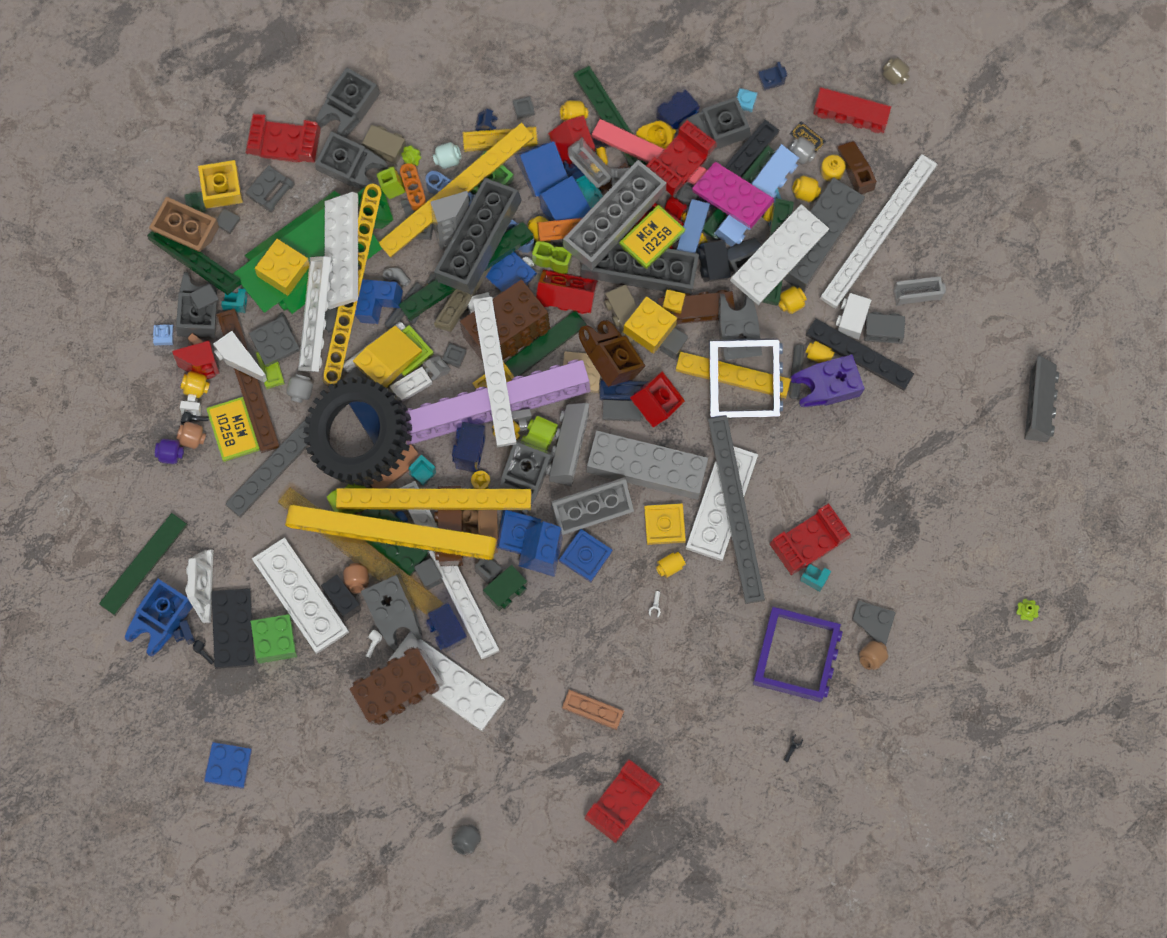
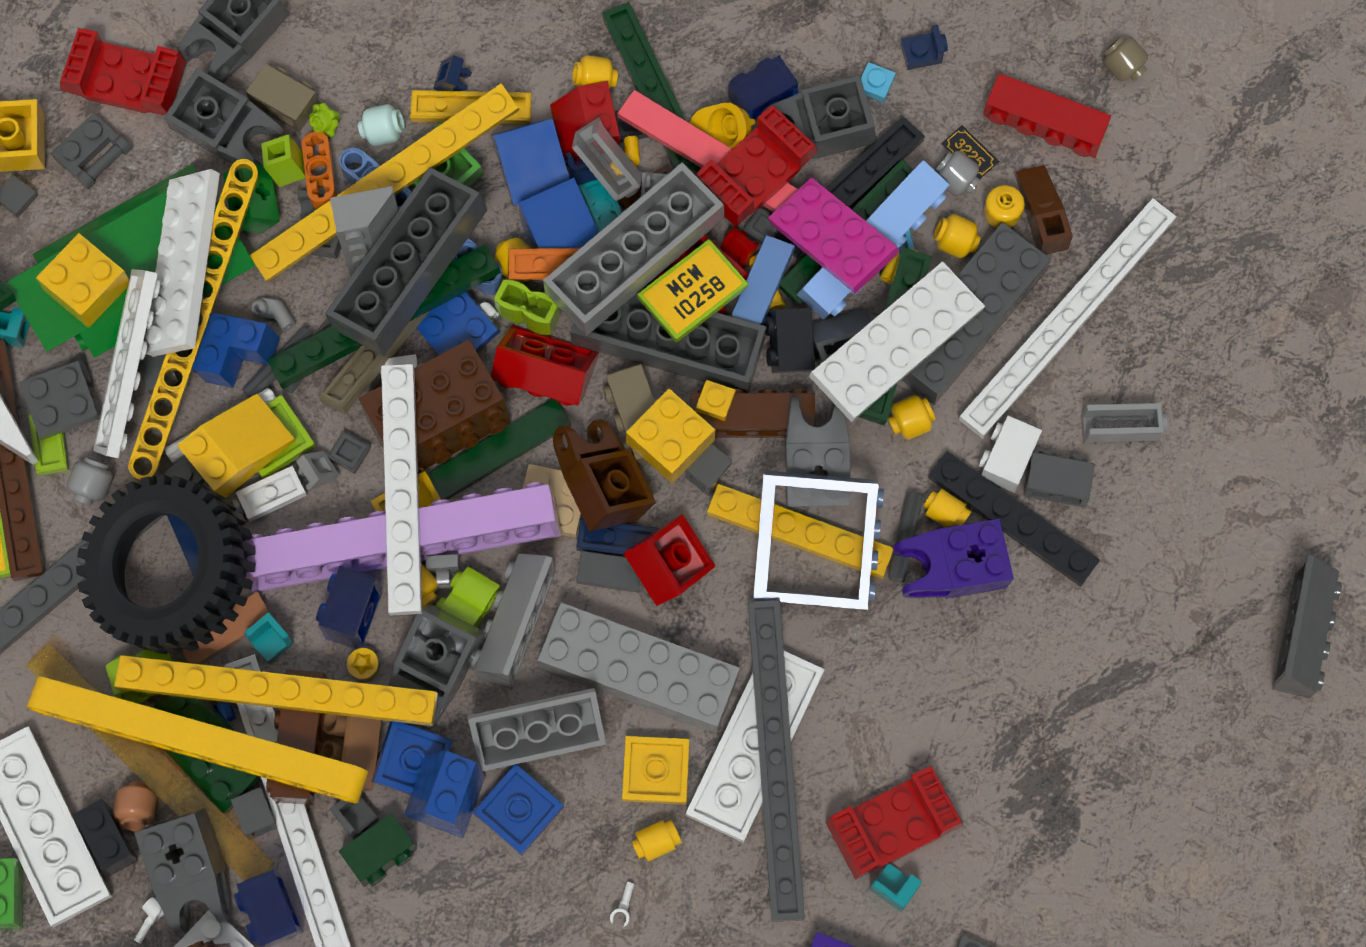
camera: 10 degrees right, 0 degrees up
dark grey tile [512,96,535,119] -> none

